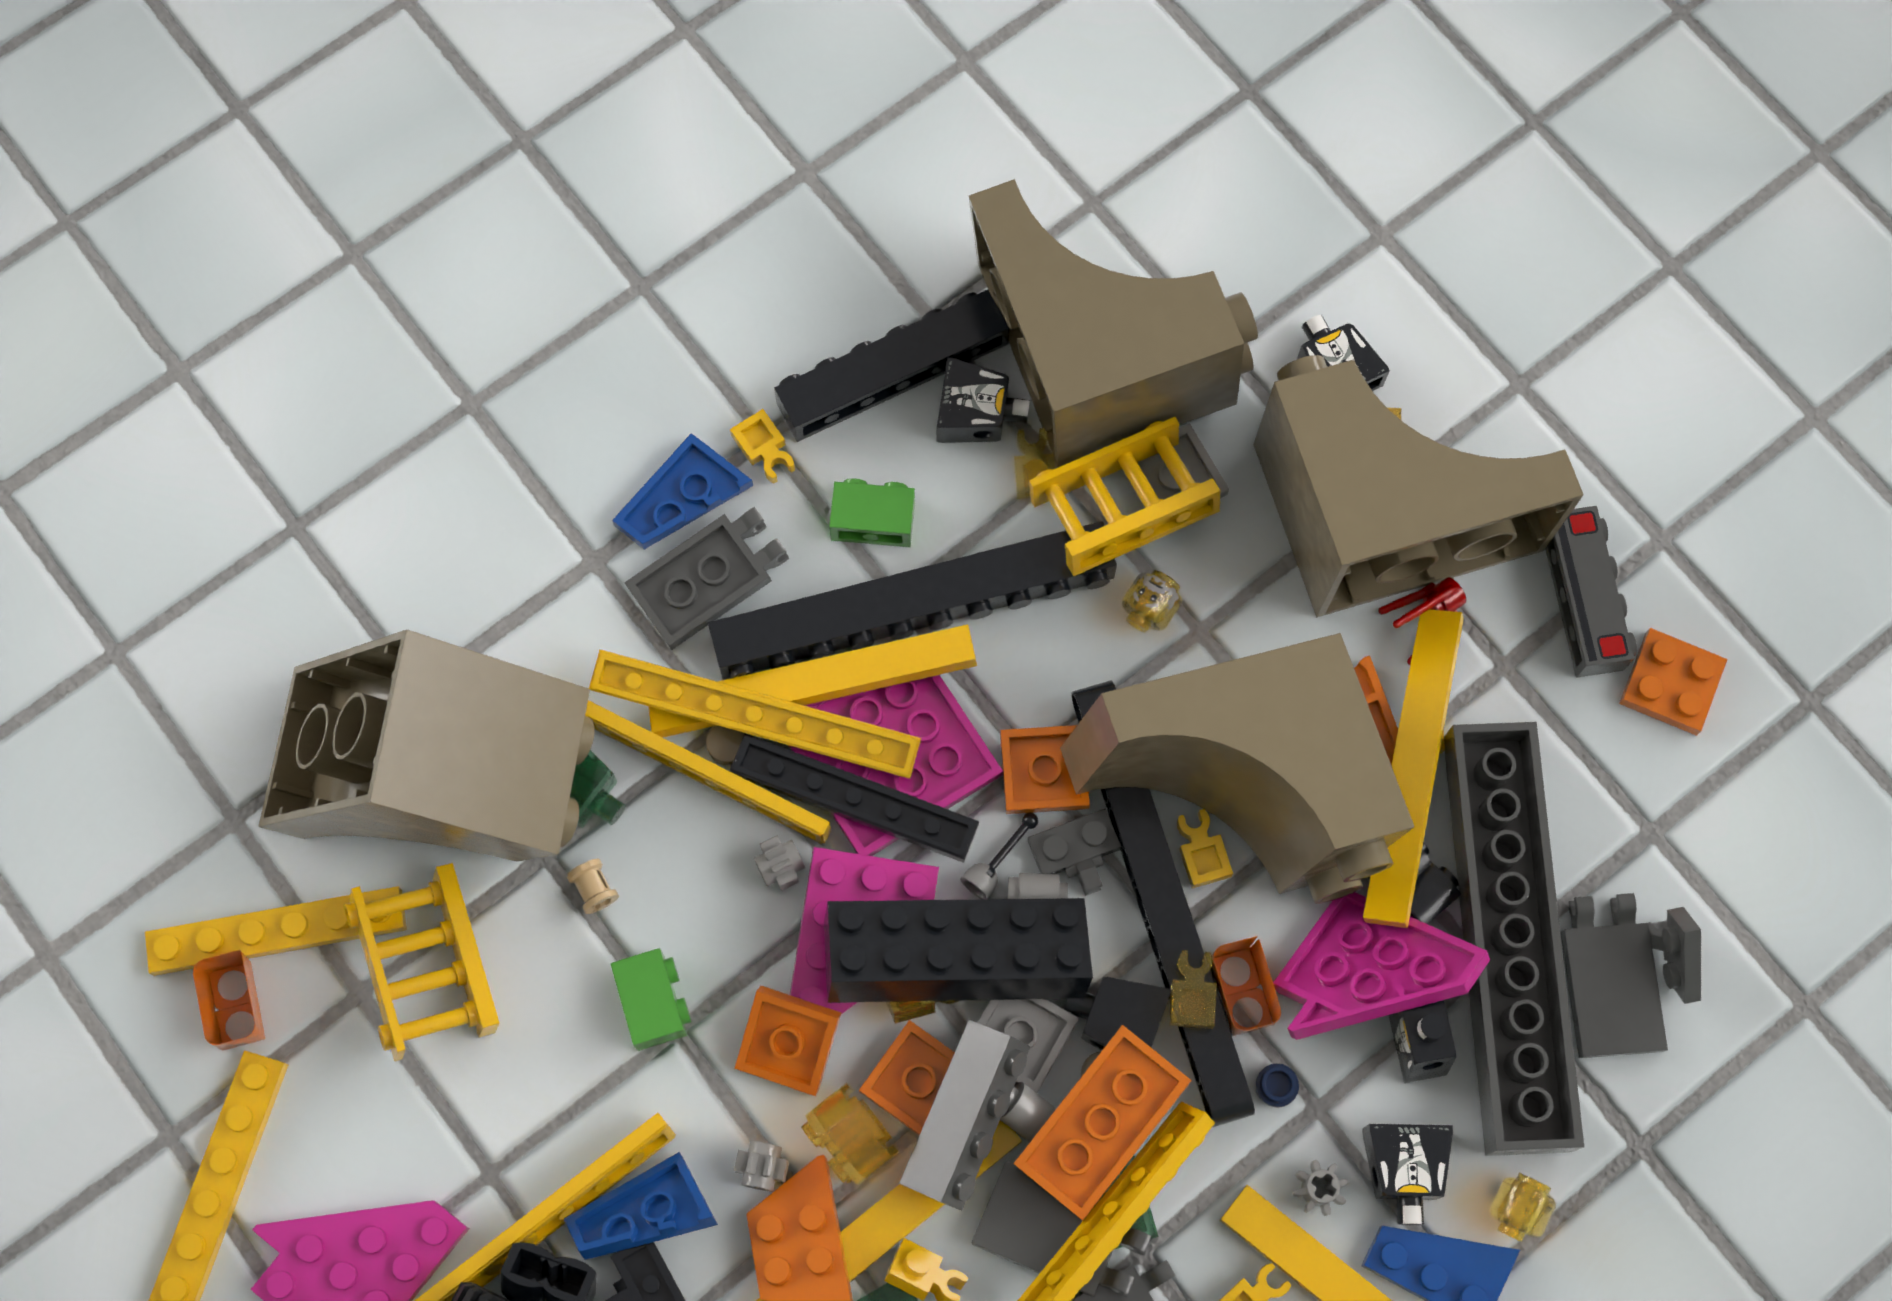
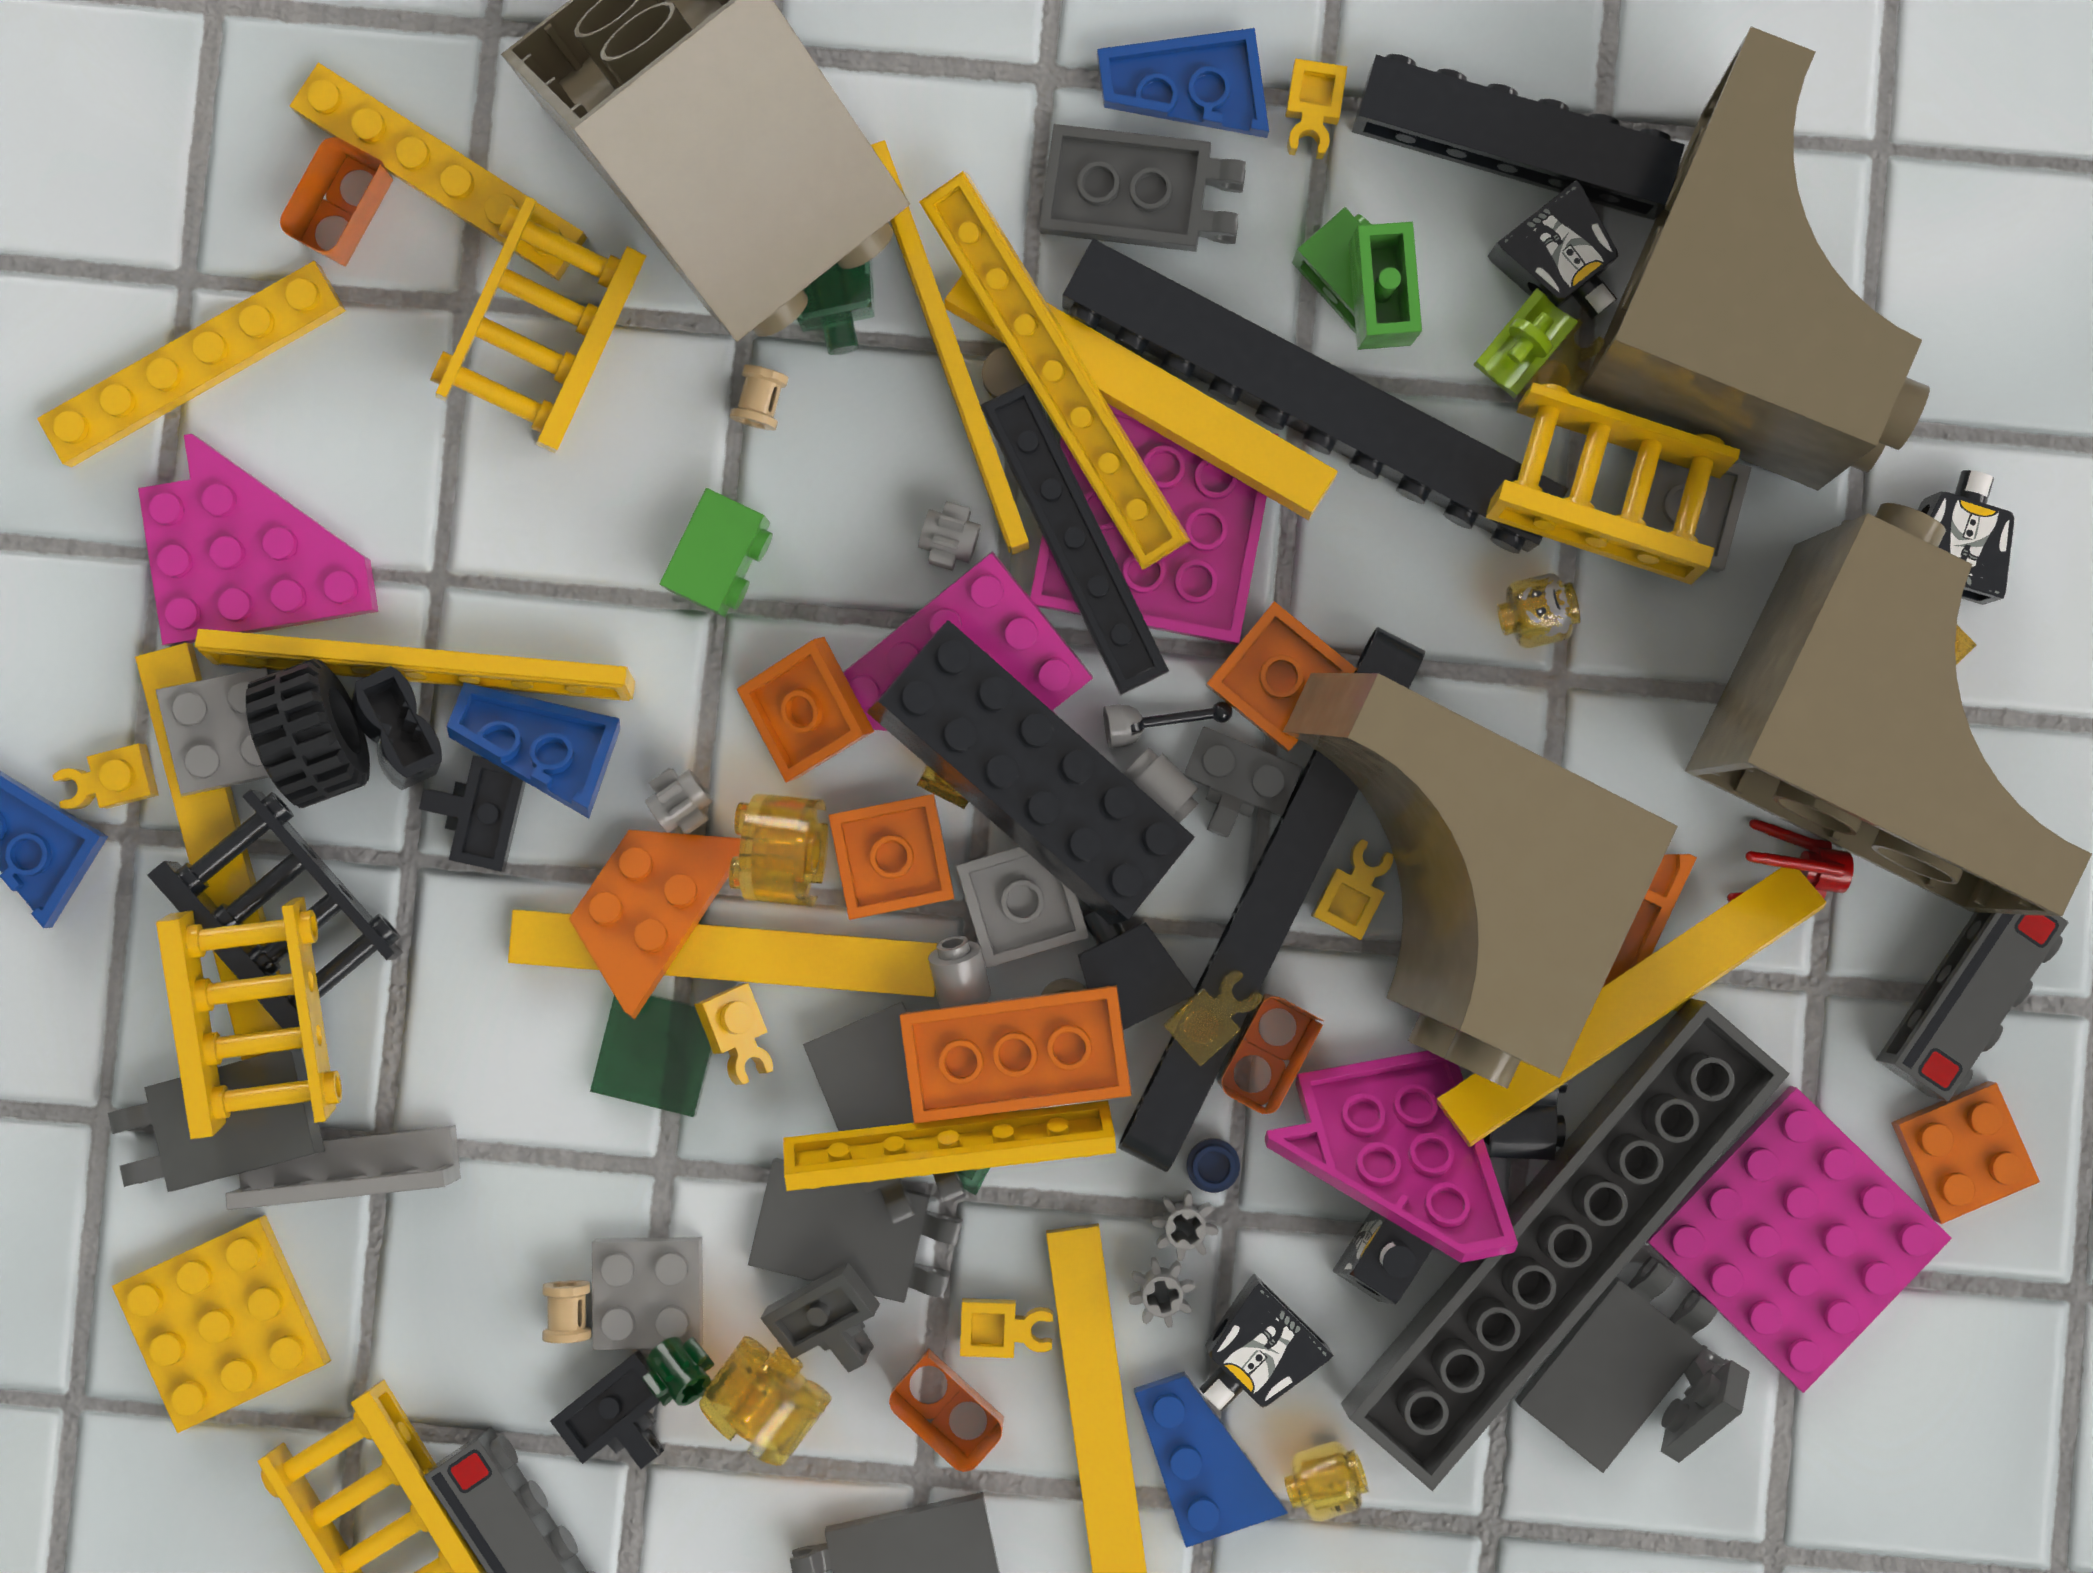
camera: 45 degrees right, 15 degrees up
brick [899,1020,1030,1211] -> none
none -> light grey gear [1150,1190,1219,1261]
none -> bright green brick [1349,221,1422,350]
none -> lime hips [1473,288,1578,398]
none -> dark pink plate [1646,1086,1952,1393]

